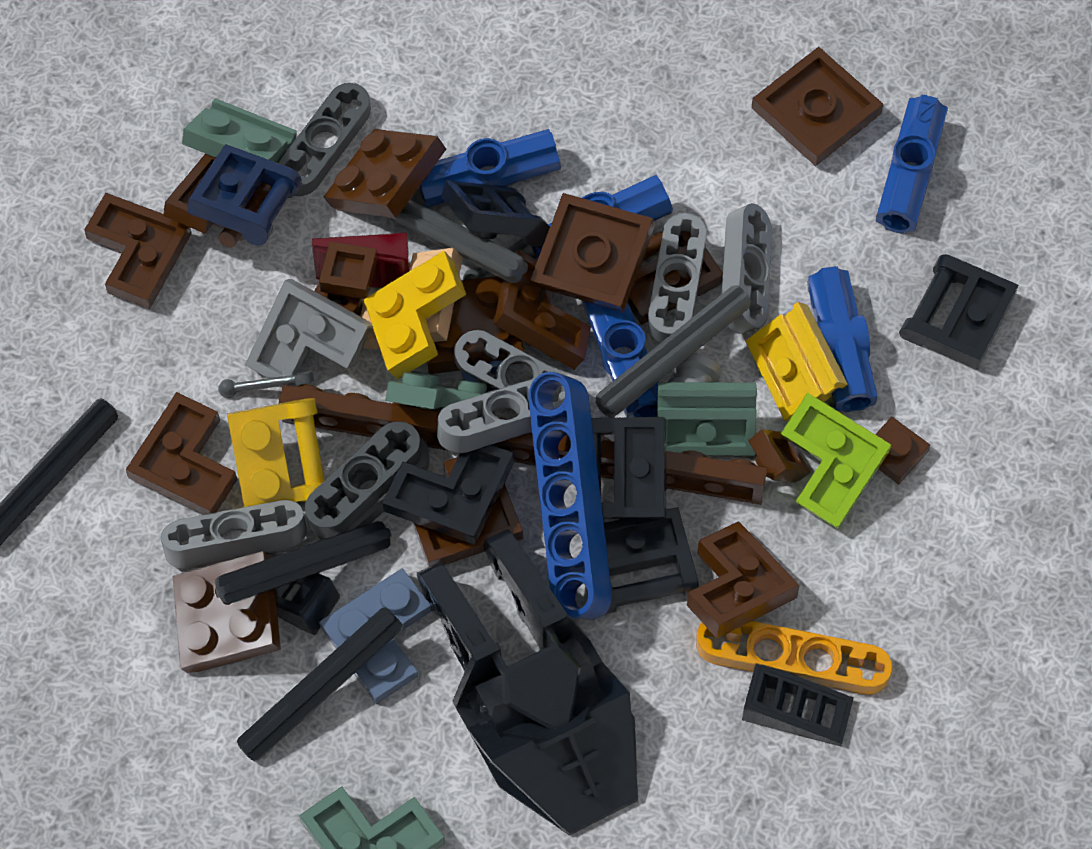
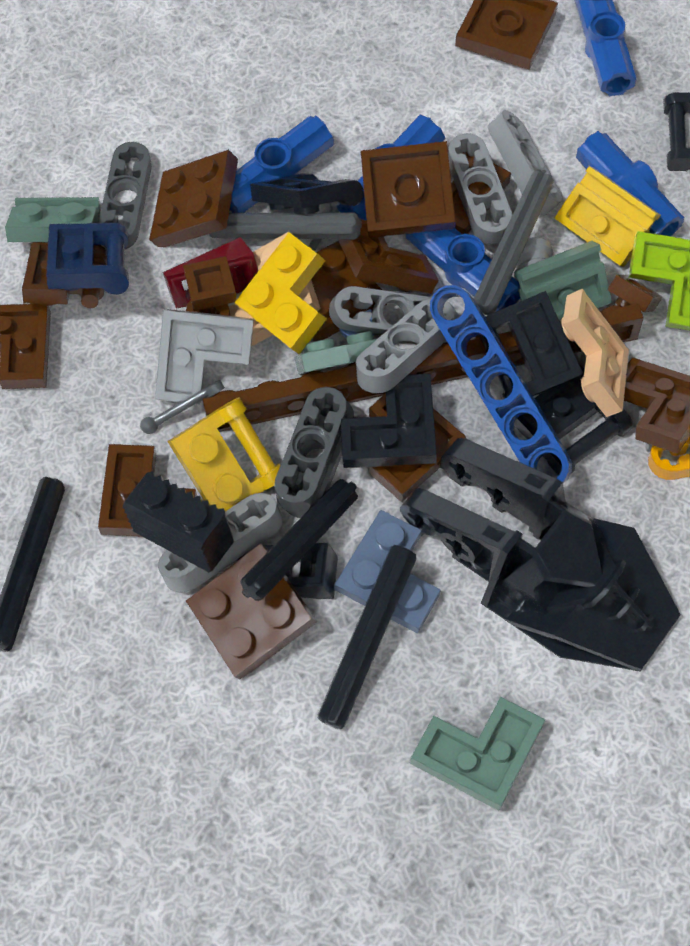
camera: 25 degrees left, 0 degrees up
none -> black brick [122,471,234,573]
none -> light nougat plate [561,289,629,417]

